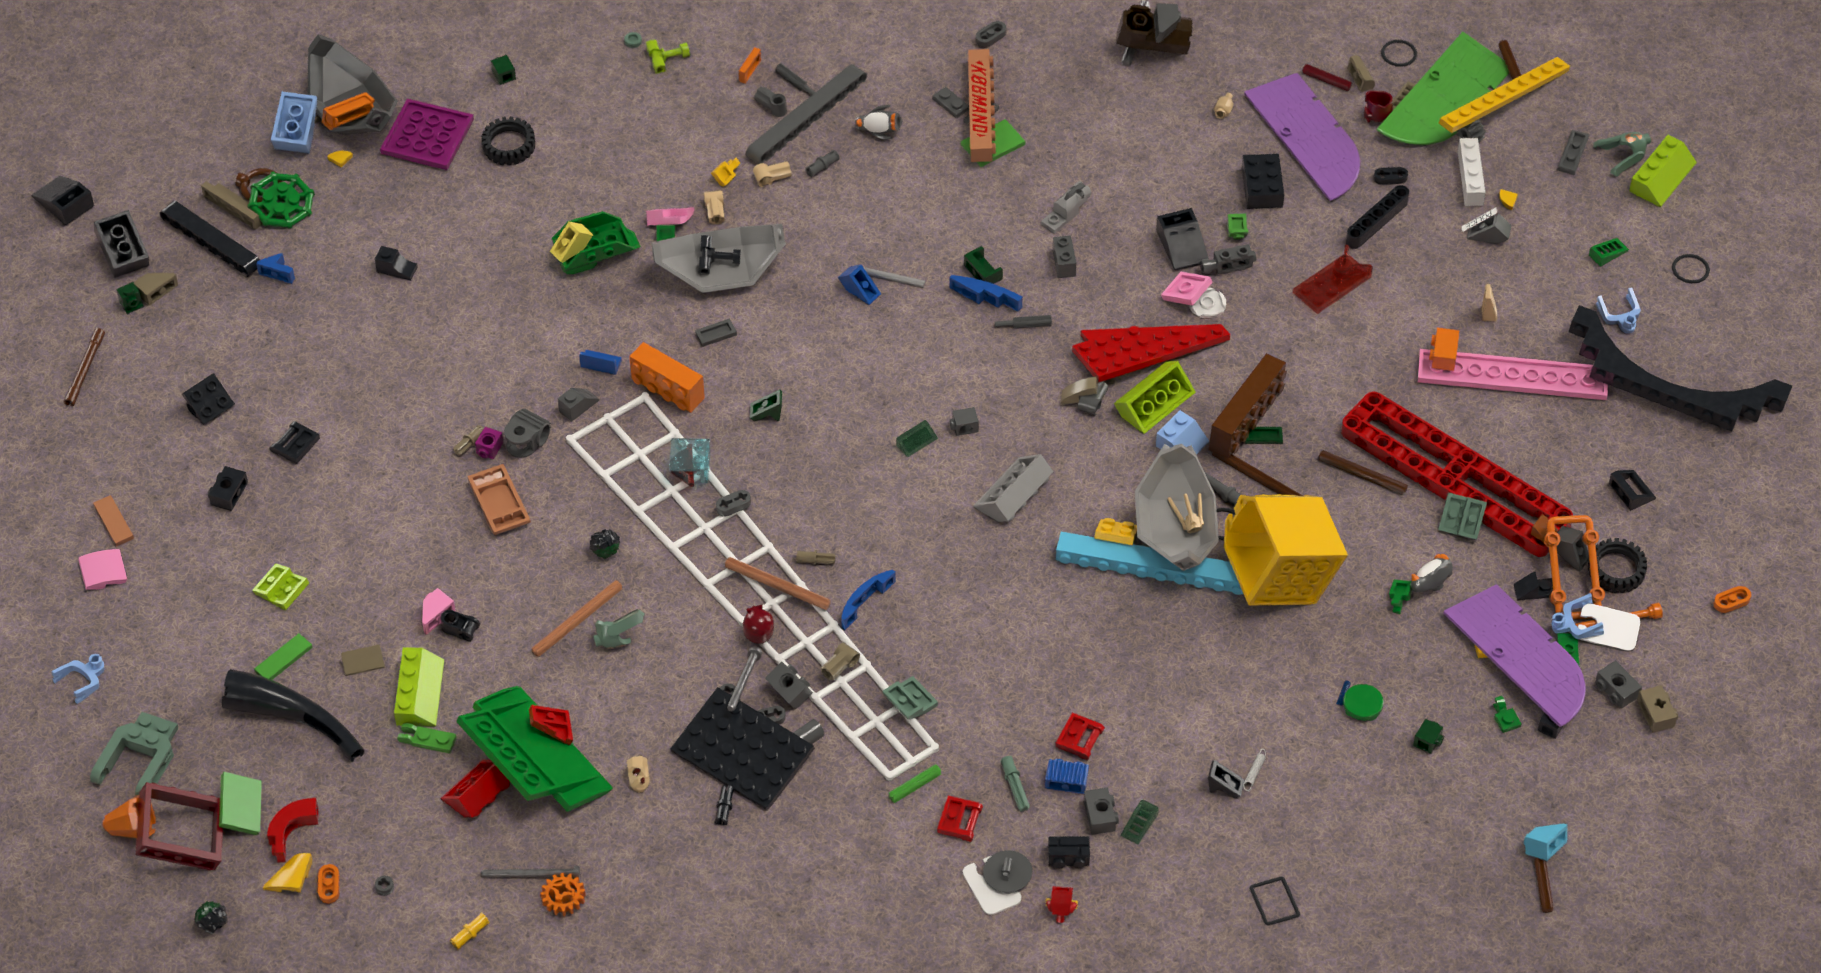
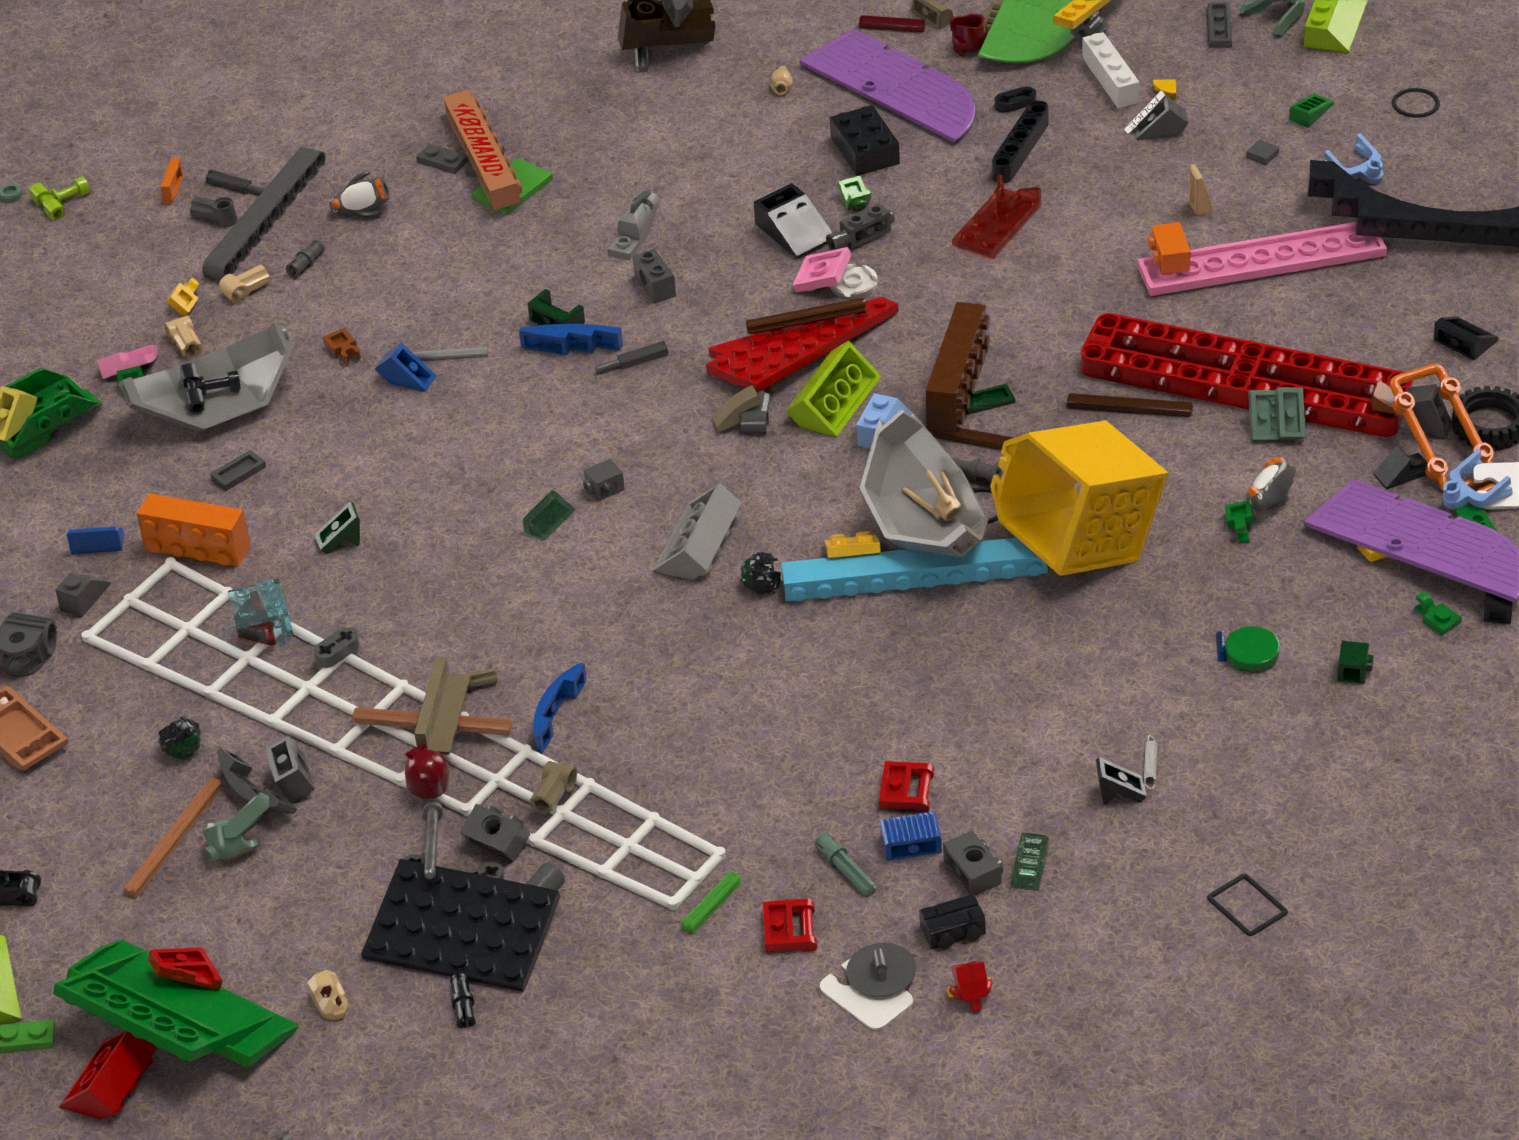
camera: 15 degrees left, 10 degrees down
sand green slope [882,676,938,719] -> none
dark grey plate [976,21,1006,47] -> none
none -> dark grey slope [217,747,297,814]
none -> dark grey brick [265,735,315,803]
none -> dark orange plate [323,328,361,364]
none -> dark tan panel [414,657,470,755]
none -> black piece [740,552,781,594]
none -> reddish brown axle [746,298,866,335]
none -> dark grey tile [1246,139,1279,165]

